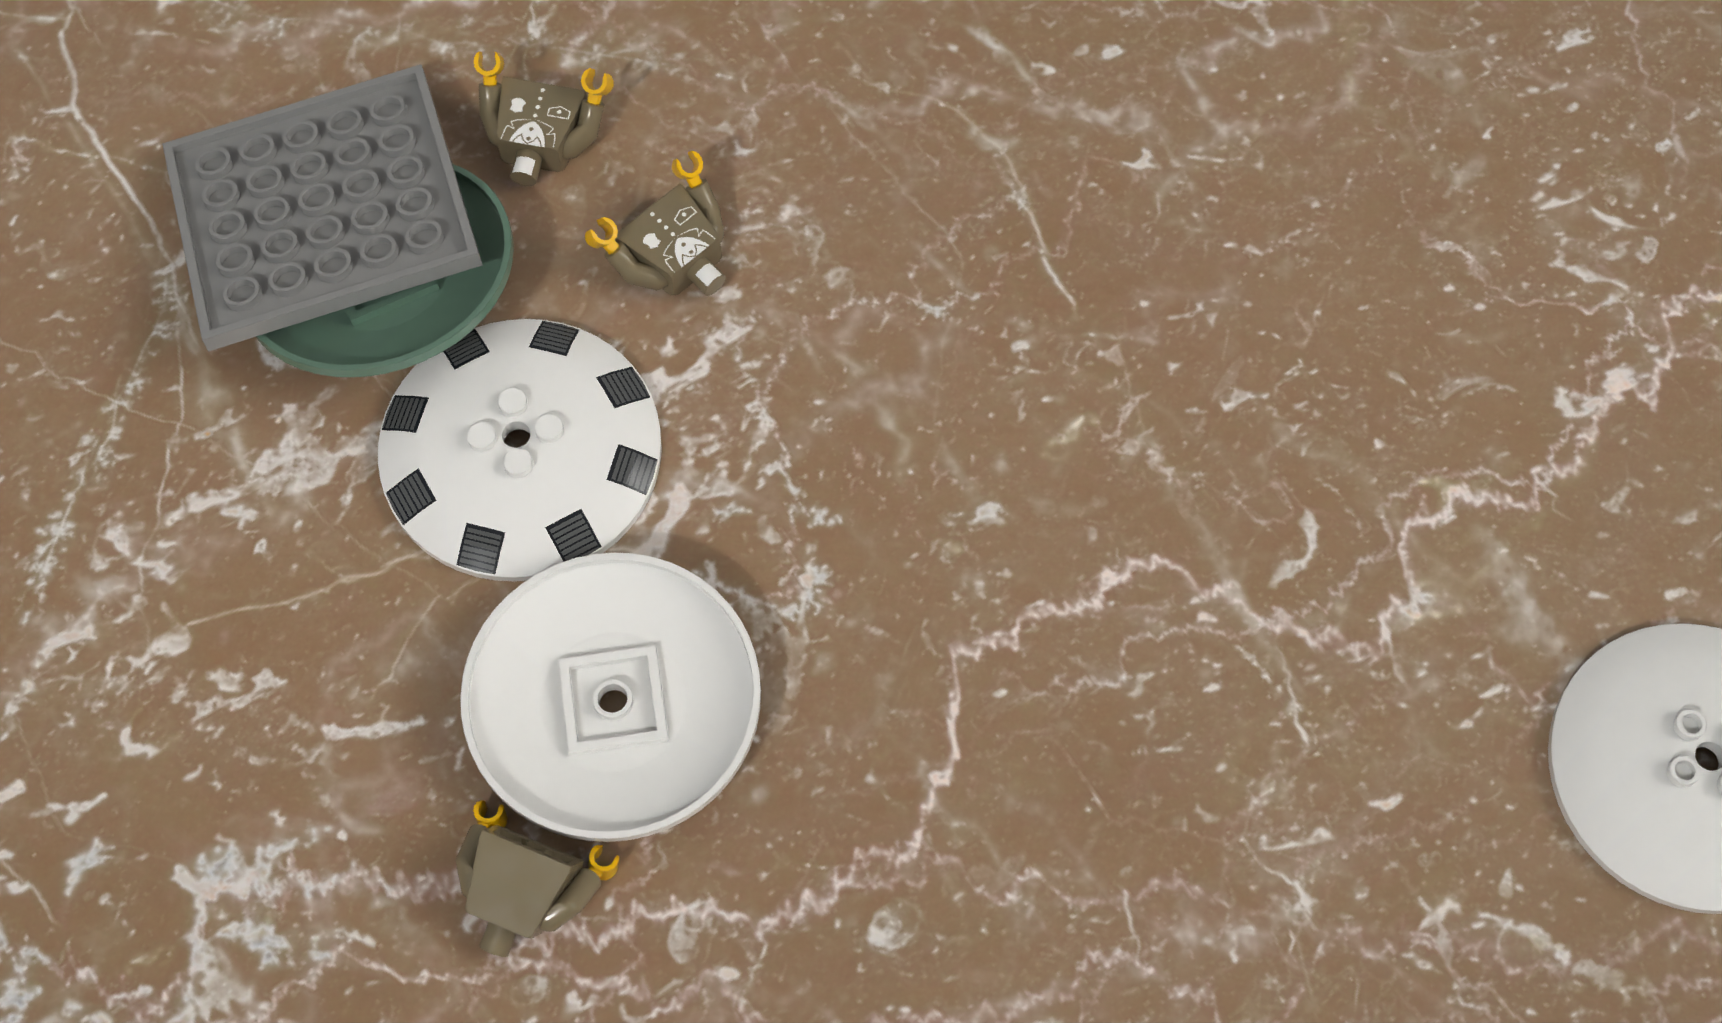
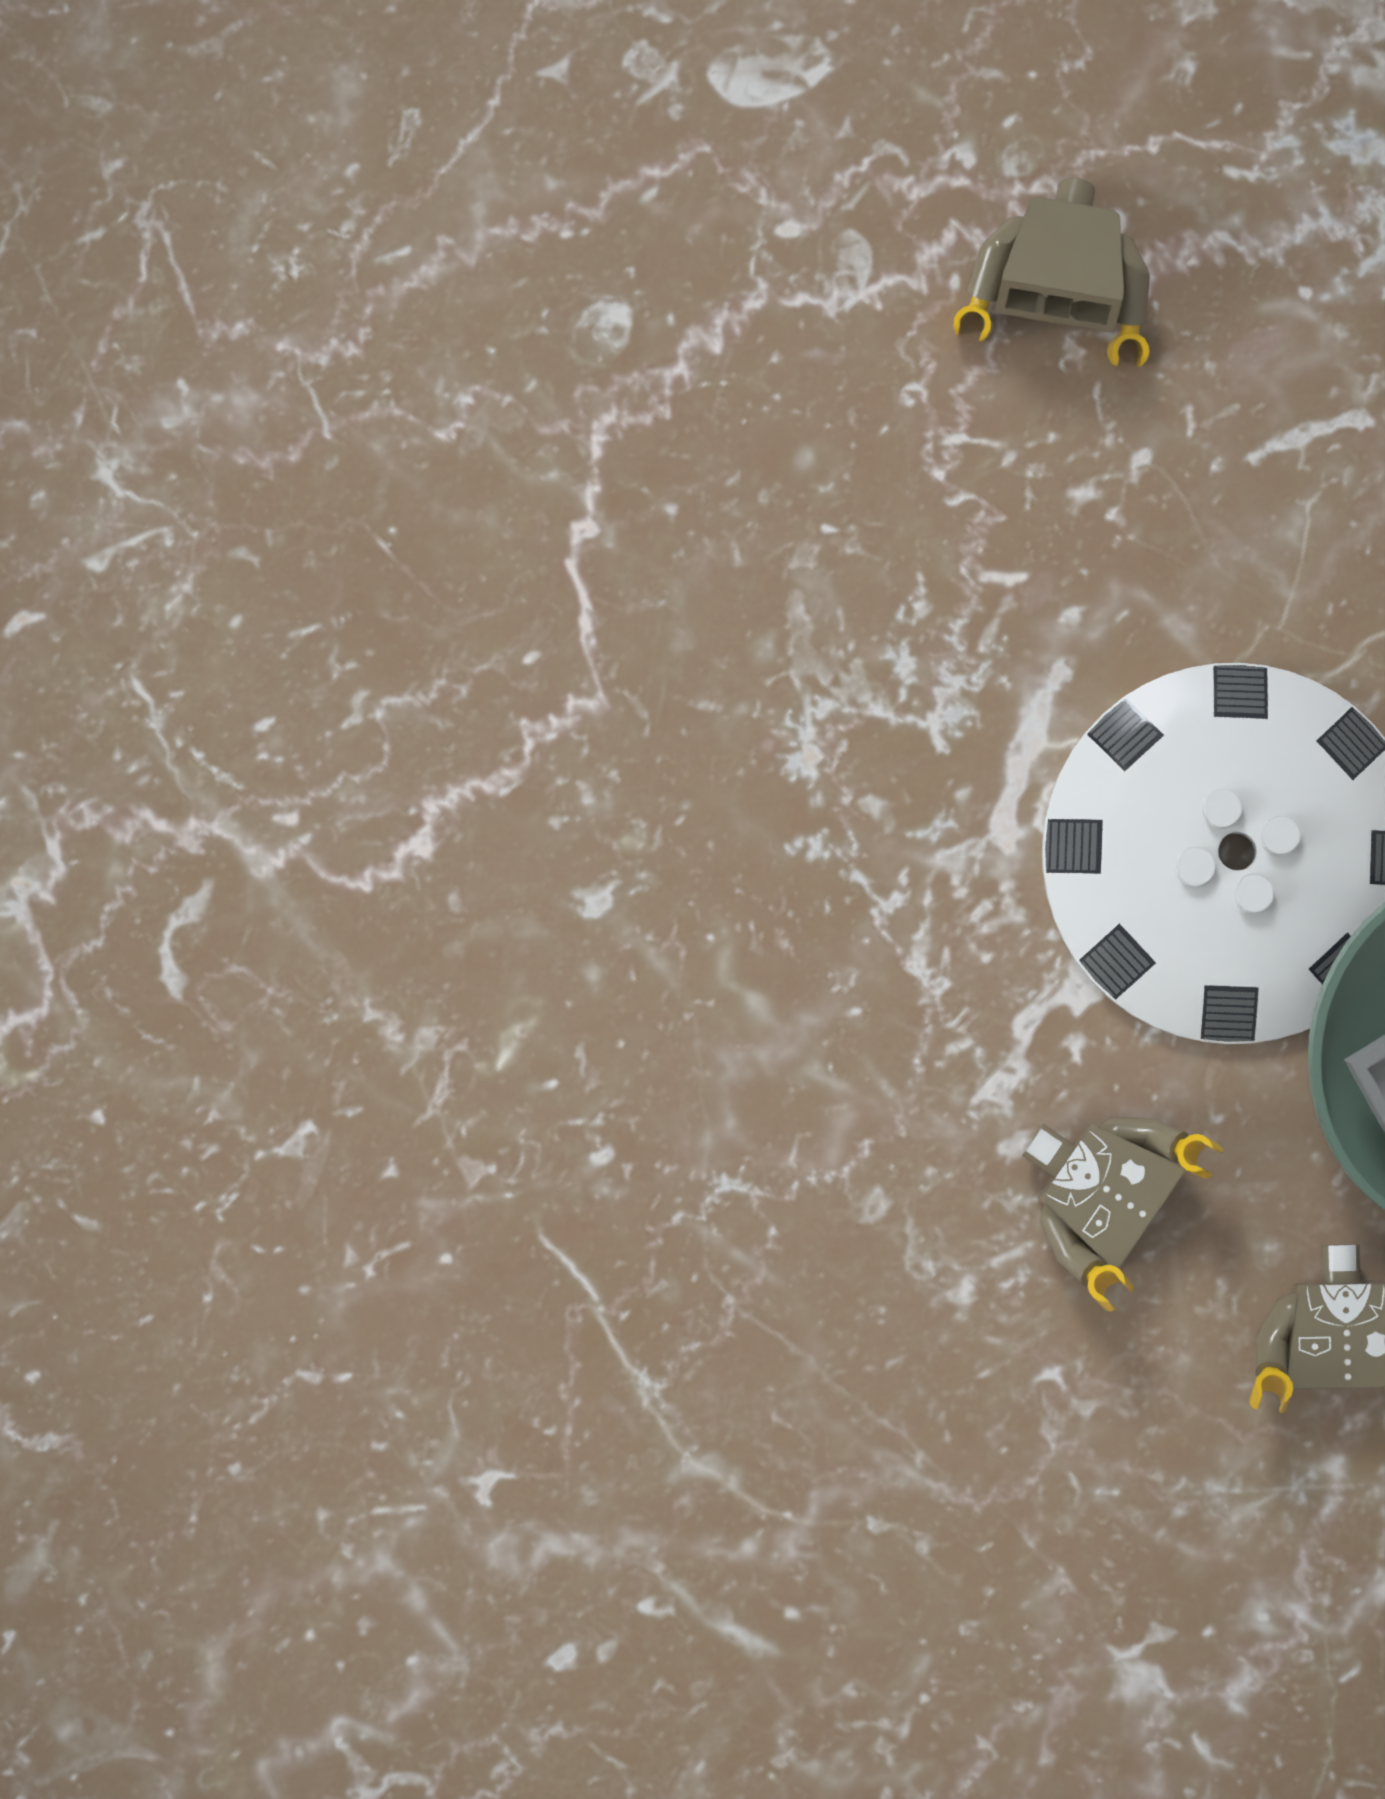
camera: 170 degrees right, 20 degrees up
white dish [460,553,761,842] -> none

